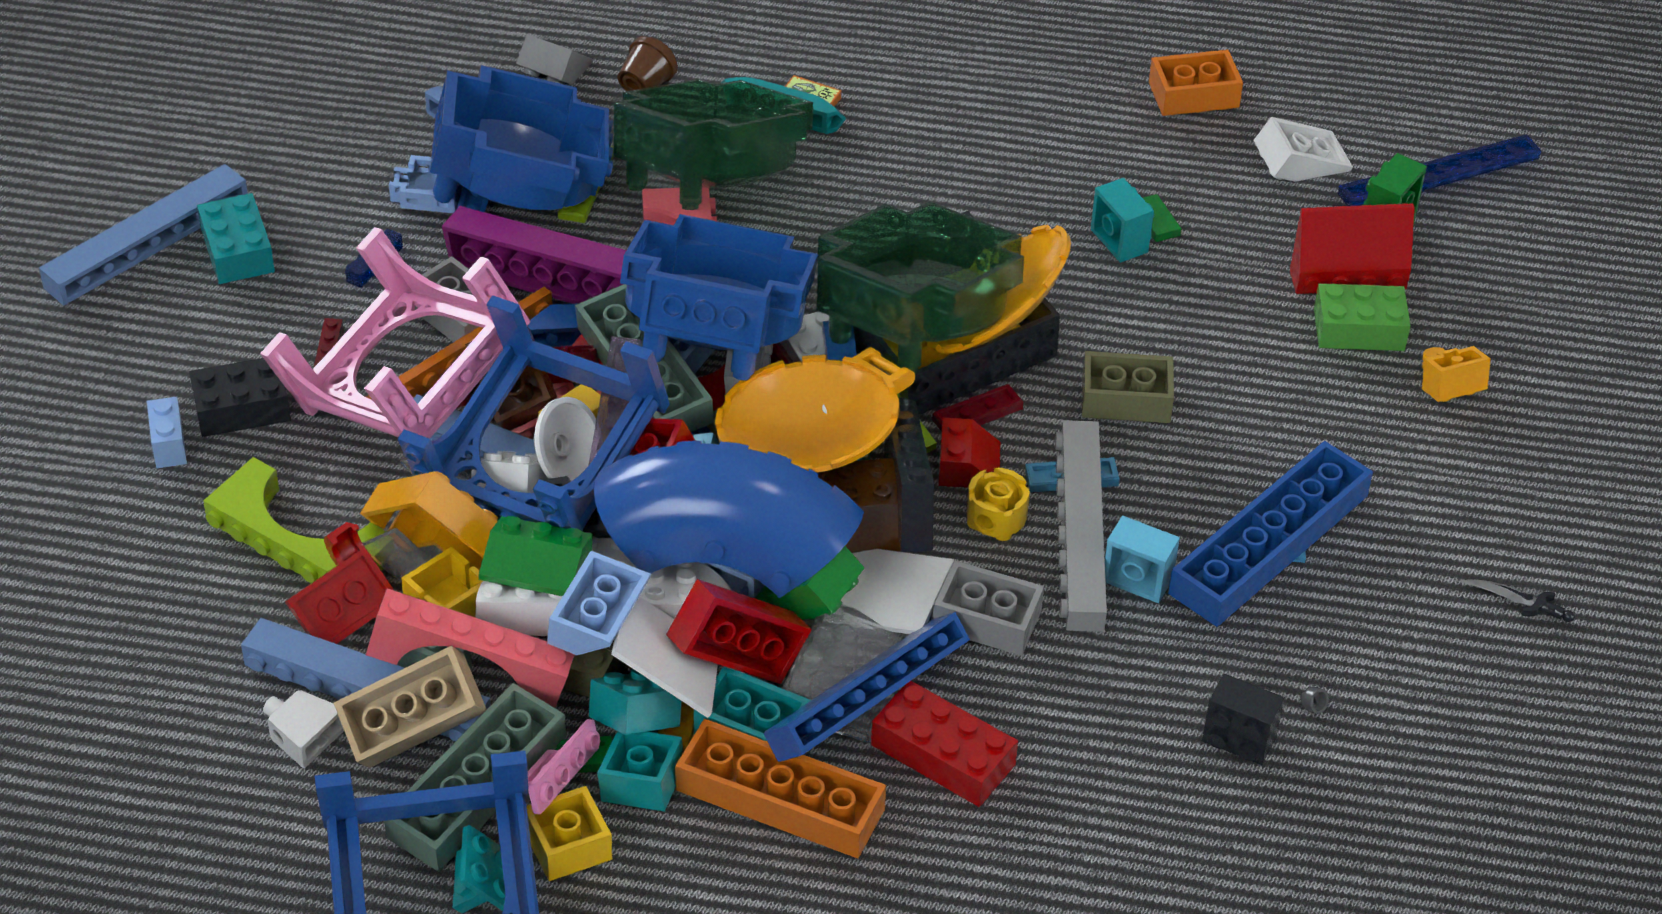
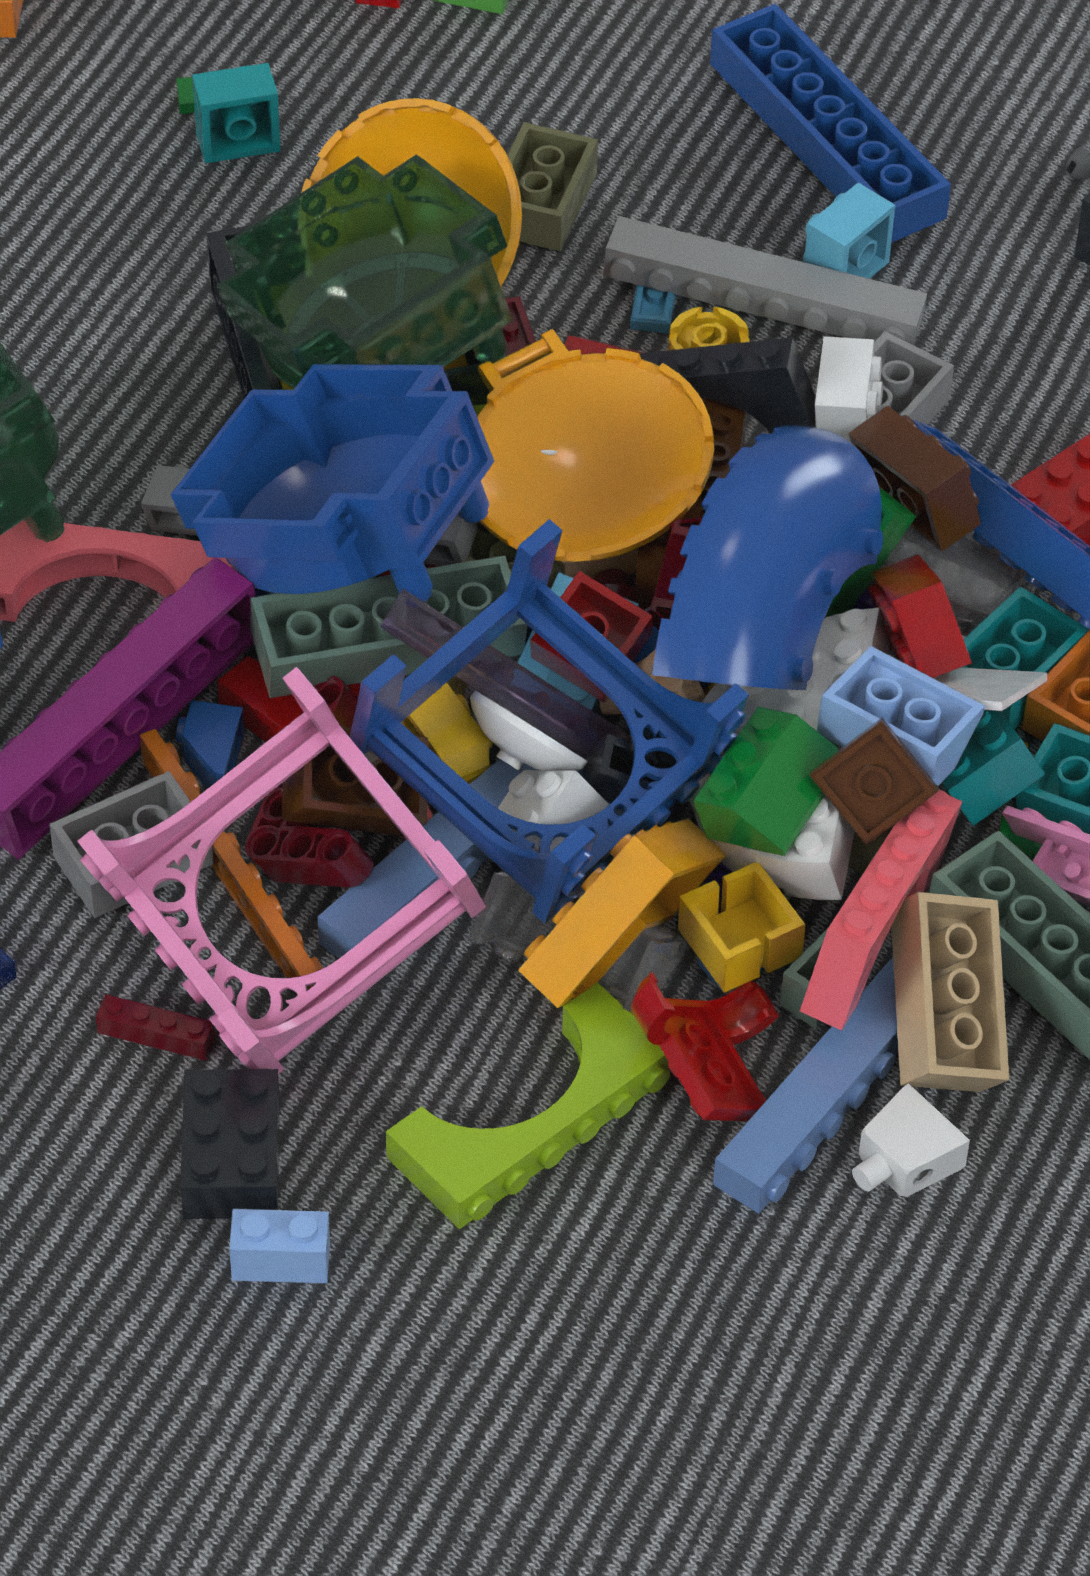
camera: 75 degrees left, 5 degrees up
none -> reddish brown tile [810,718,939,845]
none -> white brick [815,337,883,443]
none -> reddish brown brick [848,405,981,552]

